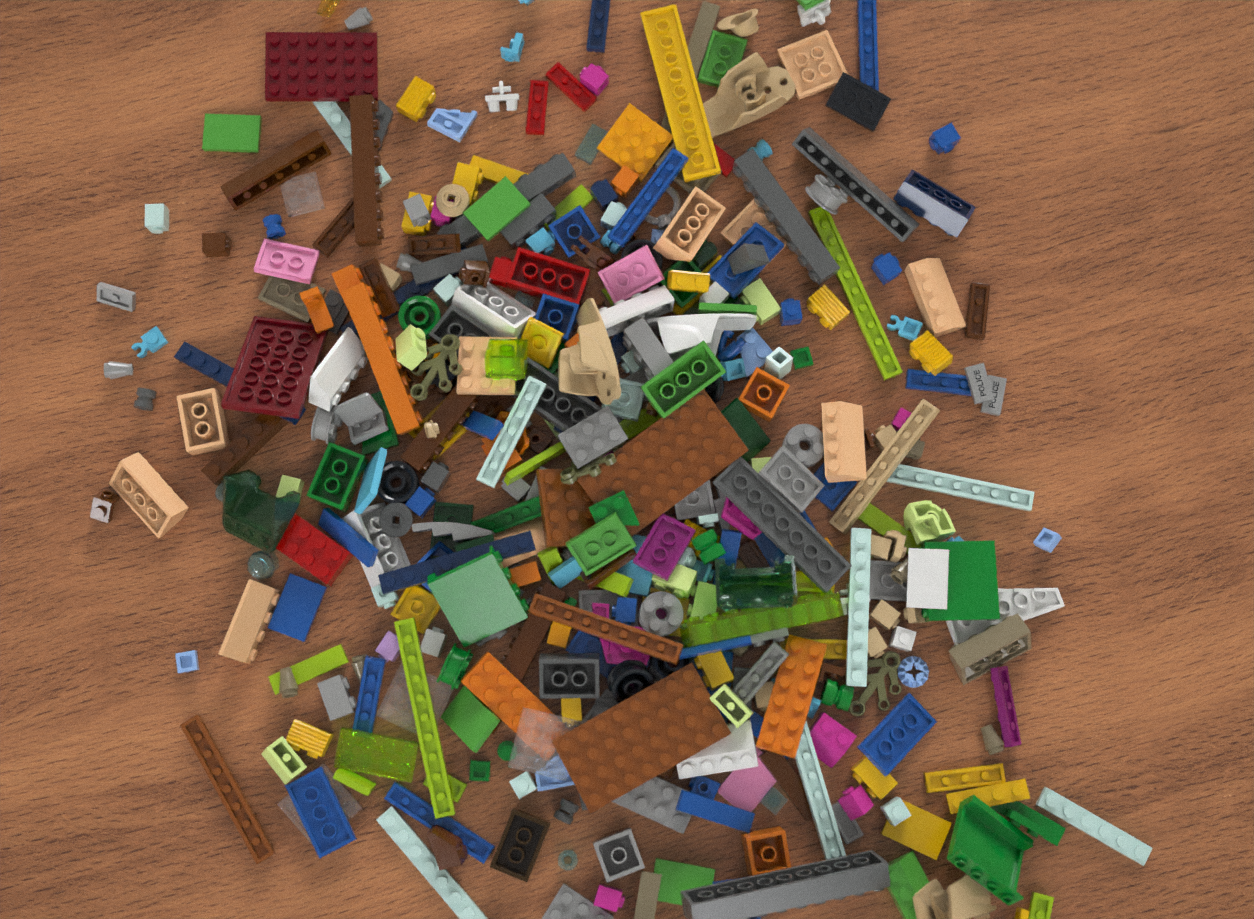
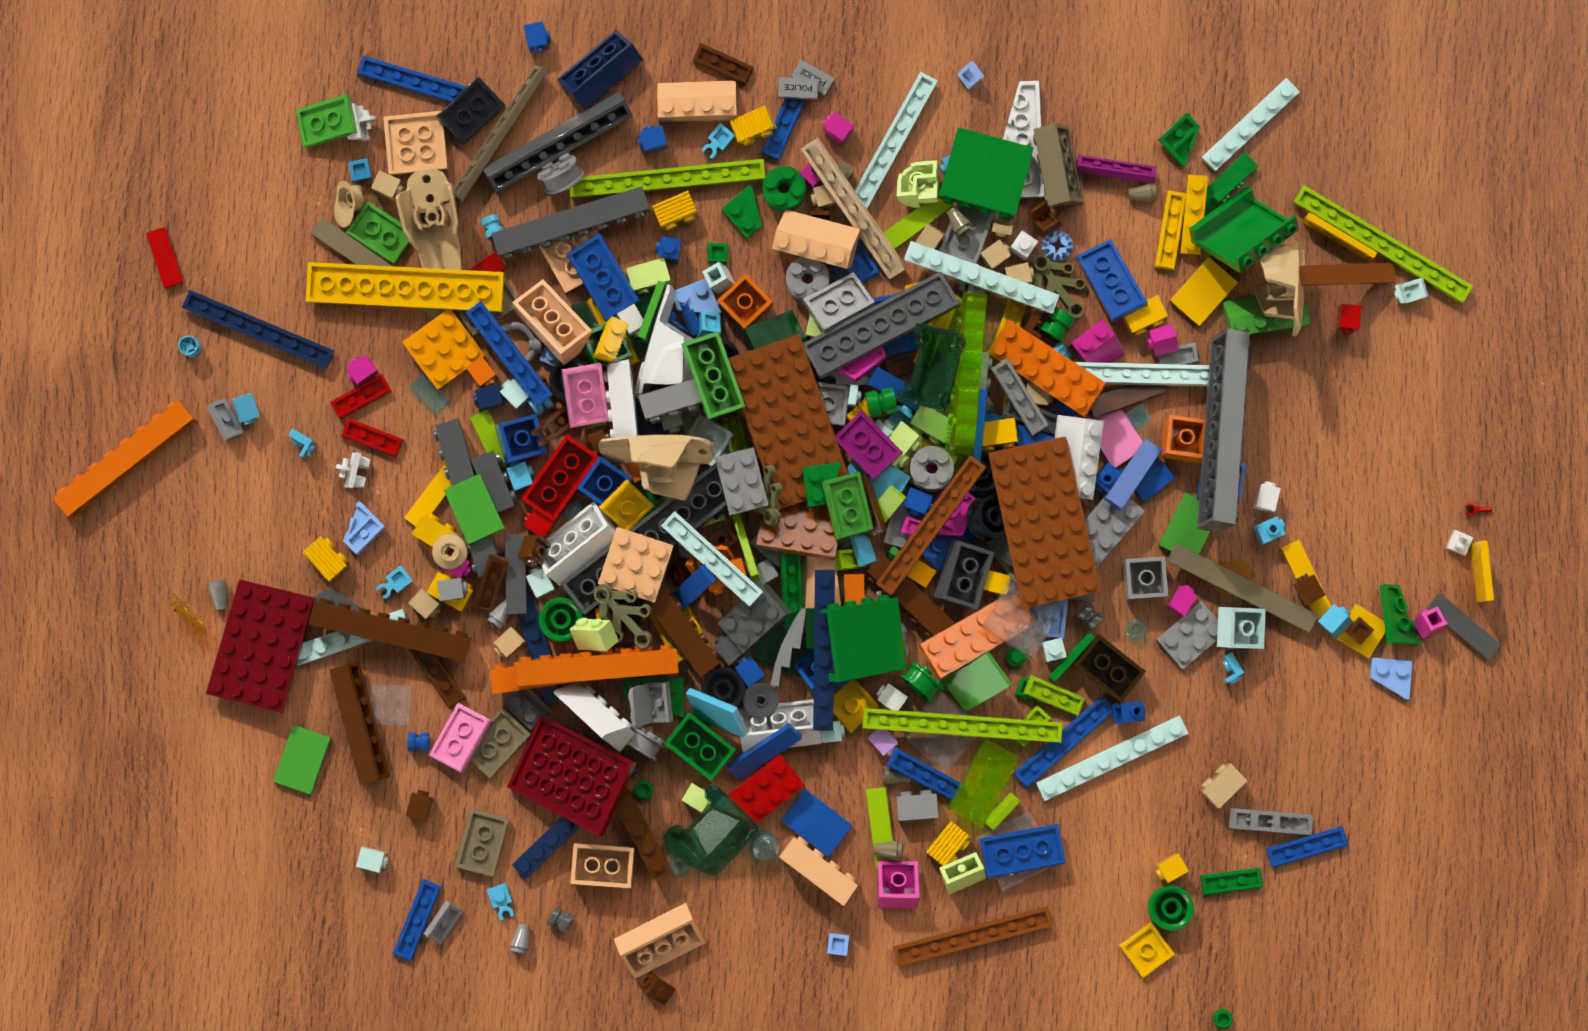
camera: 70 degrees left, 5 degrees up
orange bracket [299,286,334,333] -> none
reddish brown tile [359,258,400,318] -> none
tan plate [424,420,440,438] -> none
reddish brown slope [427,824,468,870] -> none
clear neon green slope [484,339,528,380] -> none
yellowish green brick [709,684,754,728] -> none
dark grey slope [728,243,770,275] -> none
light aqua brick [880,796,911,826] -> none
tan bracket [883,530,907,563] -> none
white tile [906,548,949,610] -> none
none -> dark azure plate [348,158,372,183]
none -> tan brick [371,170,404,201]
none -> medium azure plate [376,565,413,599]
none -> blue tile [393,879,442,961]
none -> tan brick [408,588,441,620]
none -> dark tan tile [453,65,547,201]
none -> dark tan plate [455,808,510,877]
none -> green plate [634,780,654,800]
none -> dark grey brick [718,583,792,653]
none -> green wing [721,185,762,239]
none -> green wheel [763,166,806,212]
none -> dark pink brick [823,112,854,145]
none -> dark pink slope [877,861,919,908]
none -> lime tile [1023,675,1085,716]
none -> reddish brown bracket [1029,201,1062,237]
none -> green tile [1048,633,1095,682]
none -> blue brick [1112,701,1146,724]
none -> blue tile [1120,456,1175,502]
none -> green wing [1157,113,1200,167]

